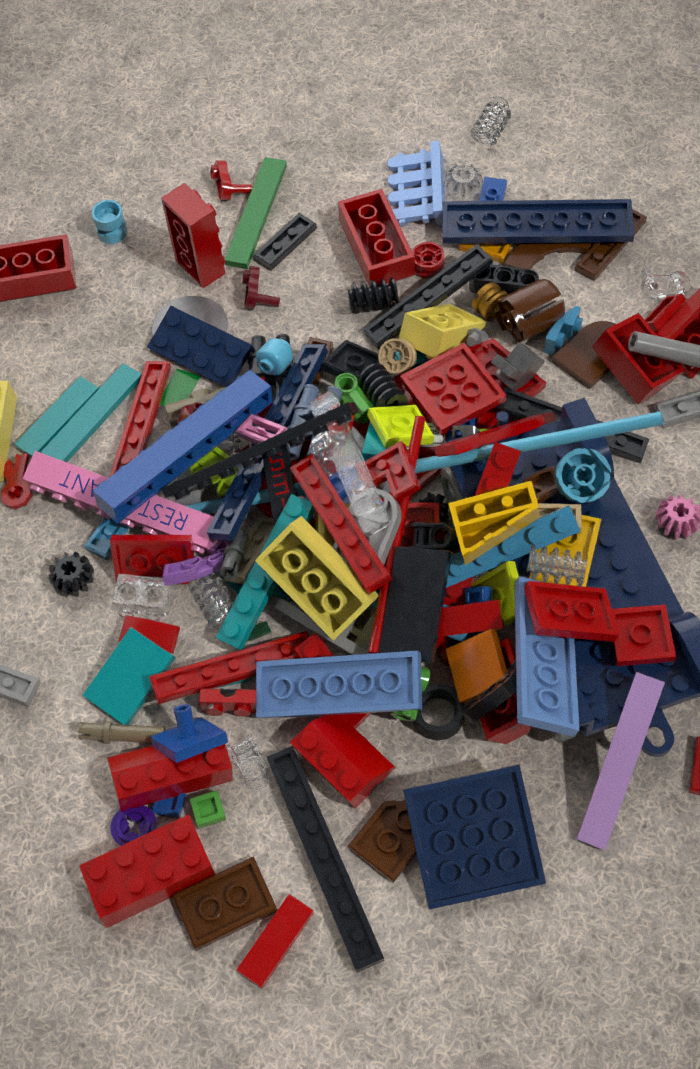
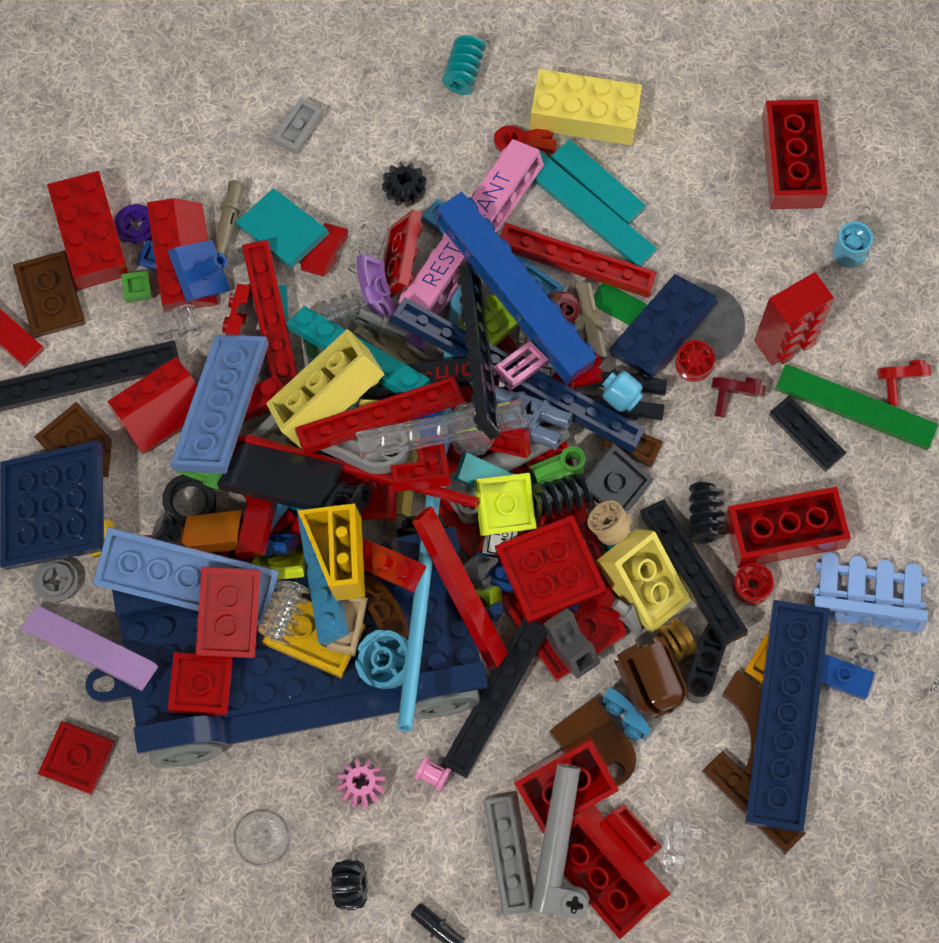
camera: 90 degrees right, 10 degrees up
none -> light grey gear [33,559,79,603]
none -> bright pink bush [414,756,451,792]
none -> red wheel [675,340,715,382]

